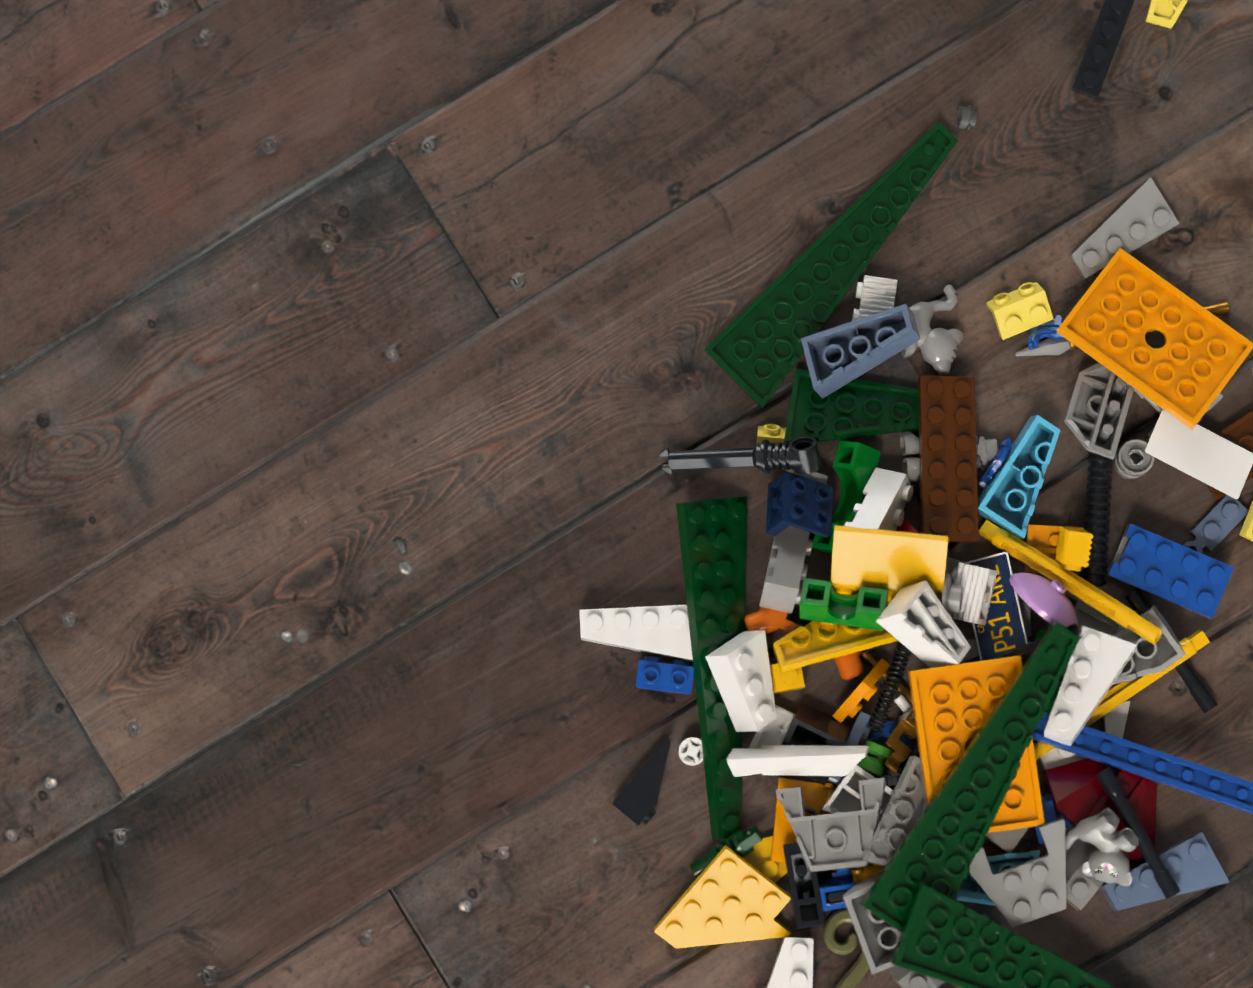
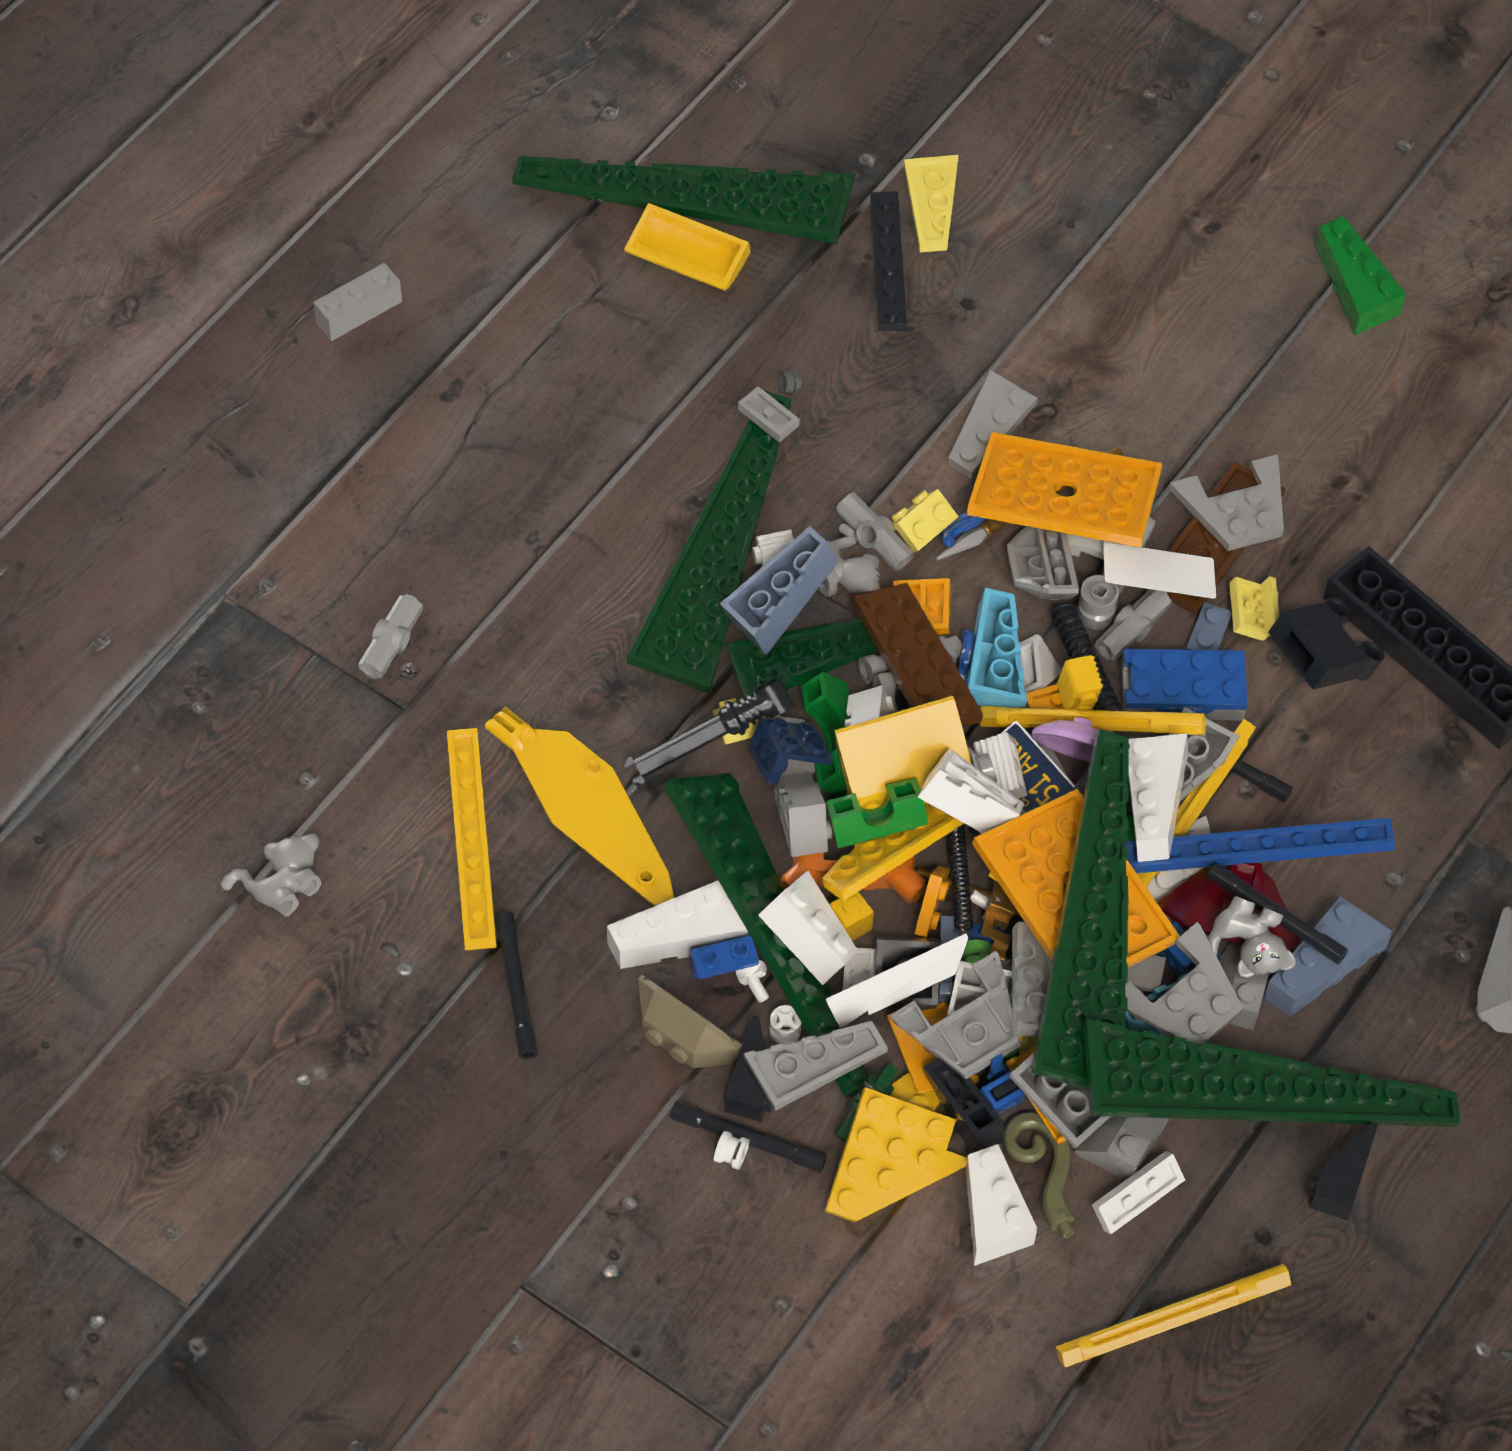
camera: 25 degrees left, 25 degrees down
none -> light grey animal [221,833,322,916]
none -> light grey piece [358,594,423,680]
none -> yellow plate [447,728,496,950]
none -> yellow wing [484,706,674,906]
none -> black piece [495,912,538,1059]
none -> dark tan wedge [638,975,742,1069]
none -> black piece [670,1100,827,1173]
none -> white wheel [714,1131,750,1170]
none -> white plate [735,960,769,1003]
none -> light grey plate [738,386,800,443]
none -> light grey wing [744,1021,888,1111]
none -> light grey piece [836,492,914,572]
none -> light orange wing [893,578,951,635]
none -> white slope [1020,634,1062,693]
none -> light grey piece [1095,589,1172,661]

